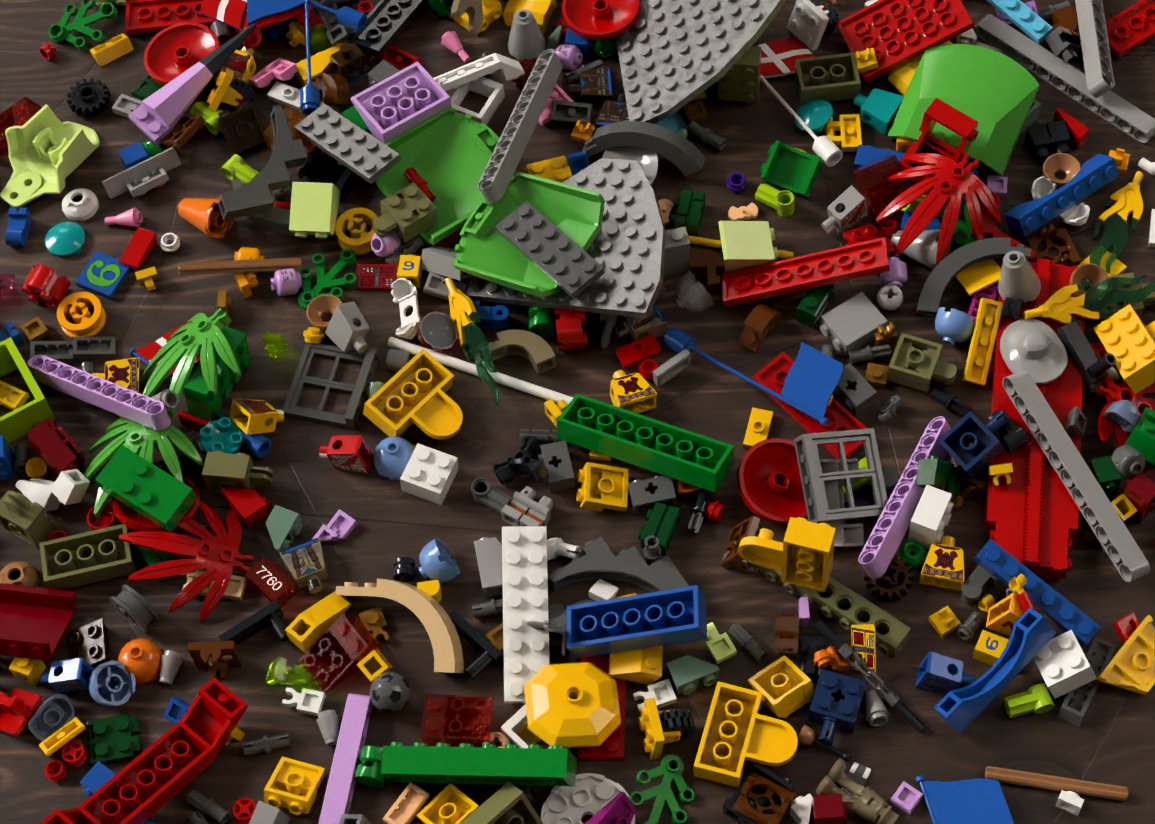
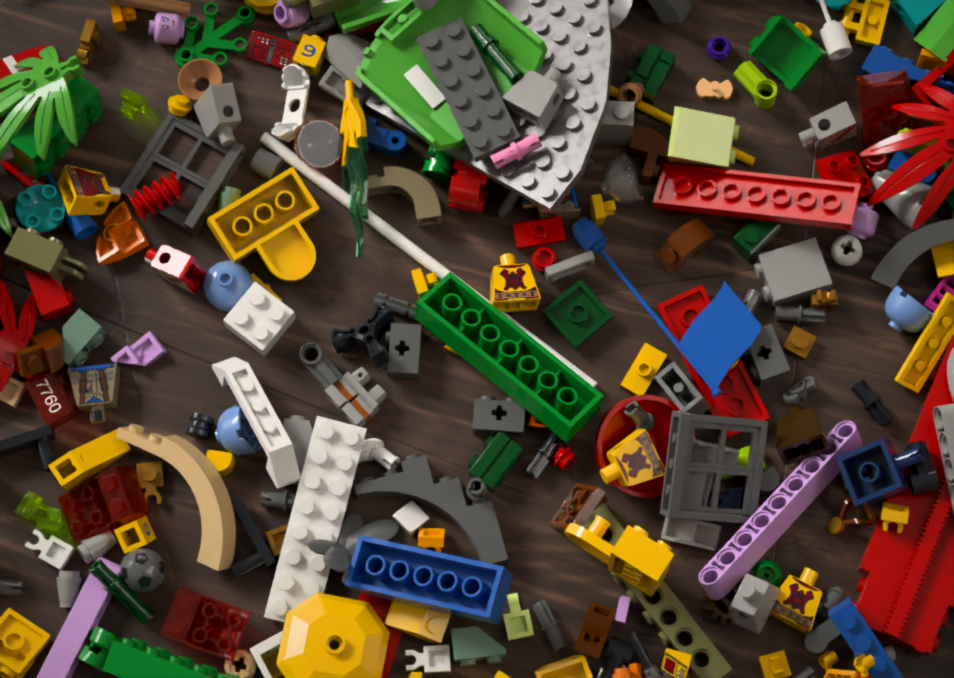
camera: 15 degrees right, 15 degrees up
yellow plate [576,462,629,512] -> none
light nougat piece [658,199,674,226] -> none
olive brick [887,333,957,393] -> none
white brick [907,485,954,549] -> none
dark green piece [916,456,962,496] -> none
none -> reddish brown brick [16,329,65,378]
none -> light grey cone [77,530,117,564]
none -> dark green pin [89,559,154,624]
none -> orange brick [96,201,149,265]
none -> red piece [127,172,183,221]
none -> white slope [212,357,301,489]
none -> white sticker [404,64,445,109]
none -> dark green pin [469,23,524,85]
none -> bright pink pin [490,132,543,170]
none -> light grey torso [502,67,564,130]
none -> dark green plate [542,279,613,350]
none -> yellow tile [588,194,616,226]
none -> torso [600,429,665,487]
none -> medium nougat cone [618,82,644,107]
none -> dark grey pin [624,401,655,432]
none -> dark grey brick [654,361,711,414]
none -> light grey torso [731,574,781,634]
none -> dark brown torso [776,405,831,465]
none -> dark grey pin [818,587,846,618]

